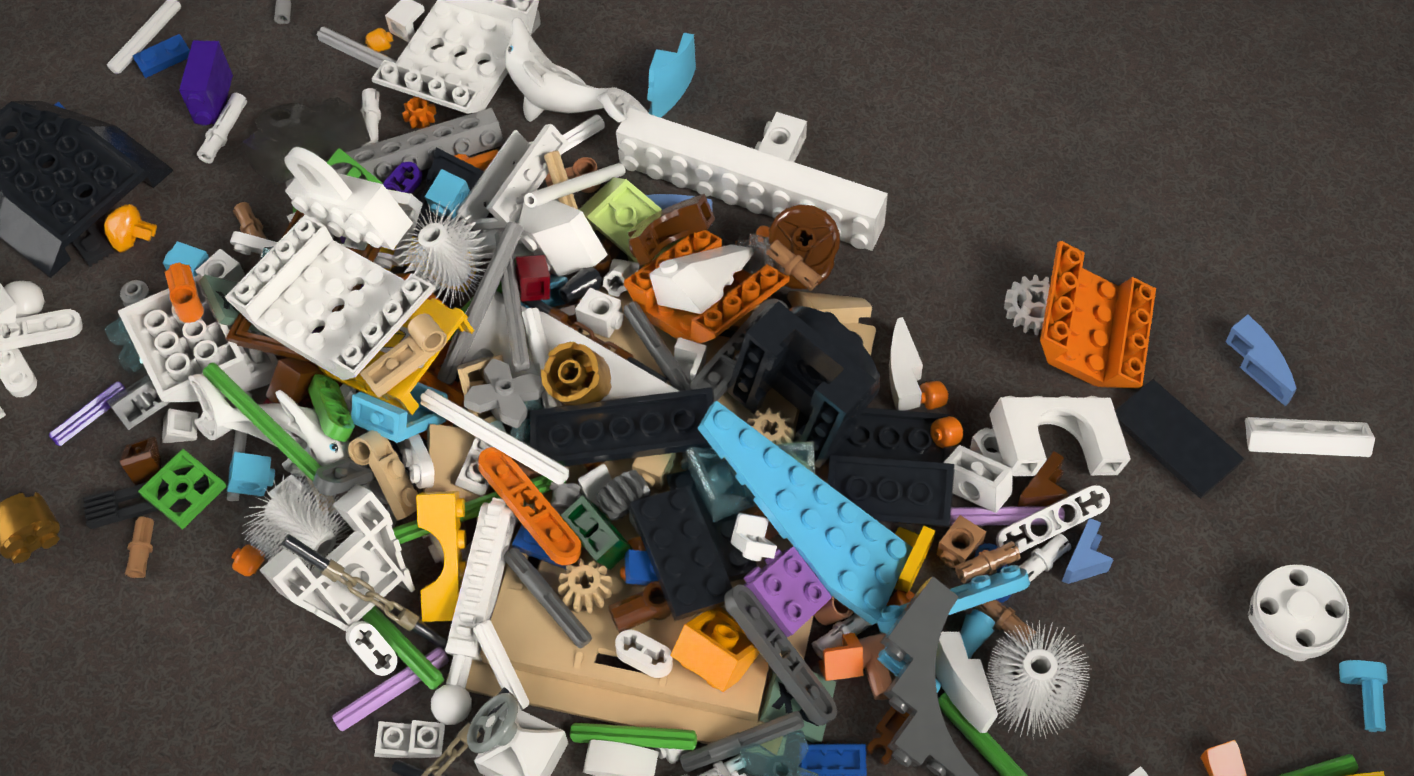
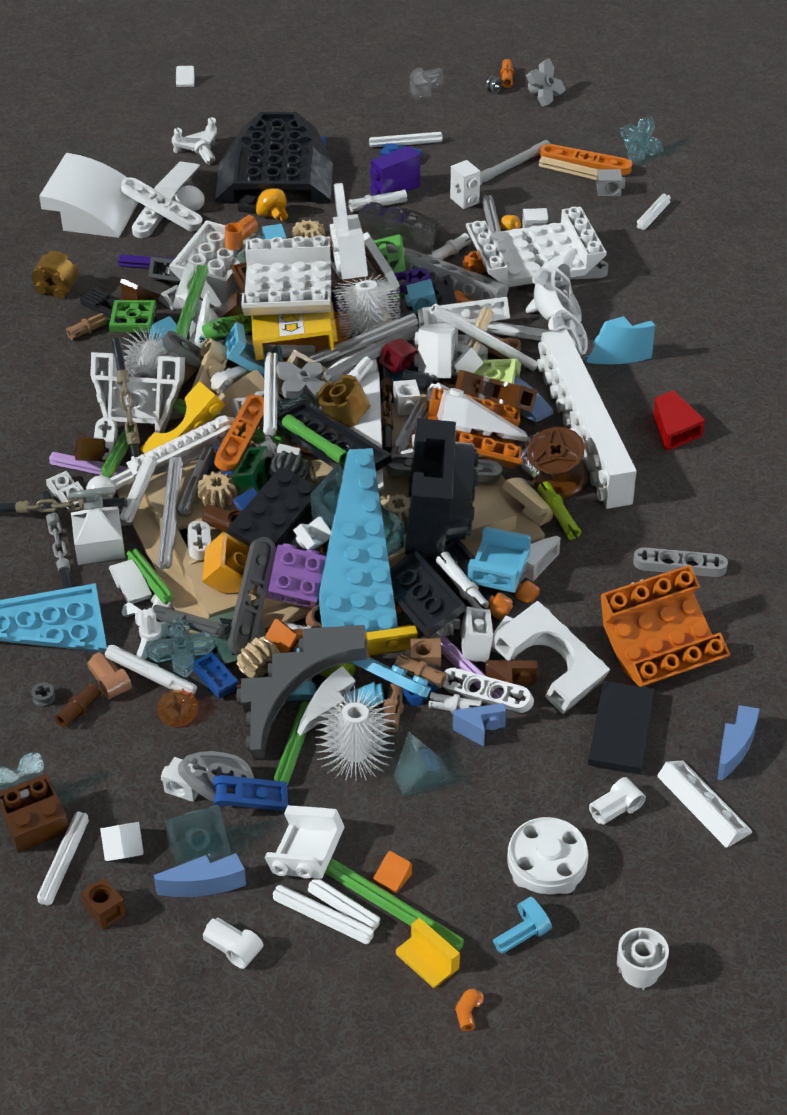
camera: 50 degrees right, 15 degrees down
tan plate [360,314,447,398] -> none
white brick [755,112,807,162] -> none
medium nougat pin [766,240,822,291] -> none
none -> reddish brown slope [74,432,105,461]
none -> light grey axle [157,456,183,569]
none -> tan gear [237,636,280,678]
none -> bright green piece [282,415,347,465]
none -> tan gear [292,219,325,238]
none -> clear light blue slope [394,732,453,797]
none -> white pin [436,552,489,609]
none -> white brick [450,160,480,209]
none -> white panel [452,344,484,378]
none -> medium azure panel [468,527,531,593]
none -> lime pin [537,481,581,540]
none -> white piece [589,777,646,825]
none -> light grey beam [633,548,728,577]
none -> red slope [653,390,705,451]

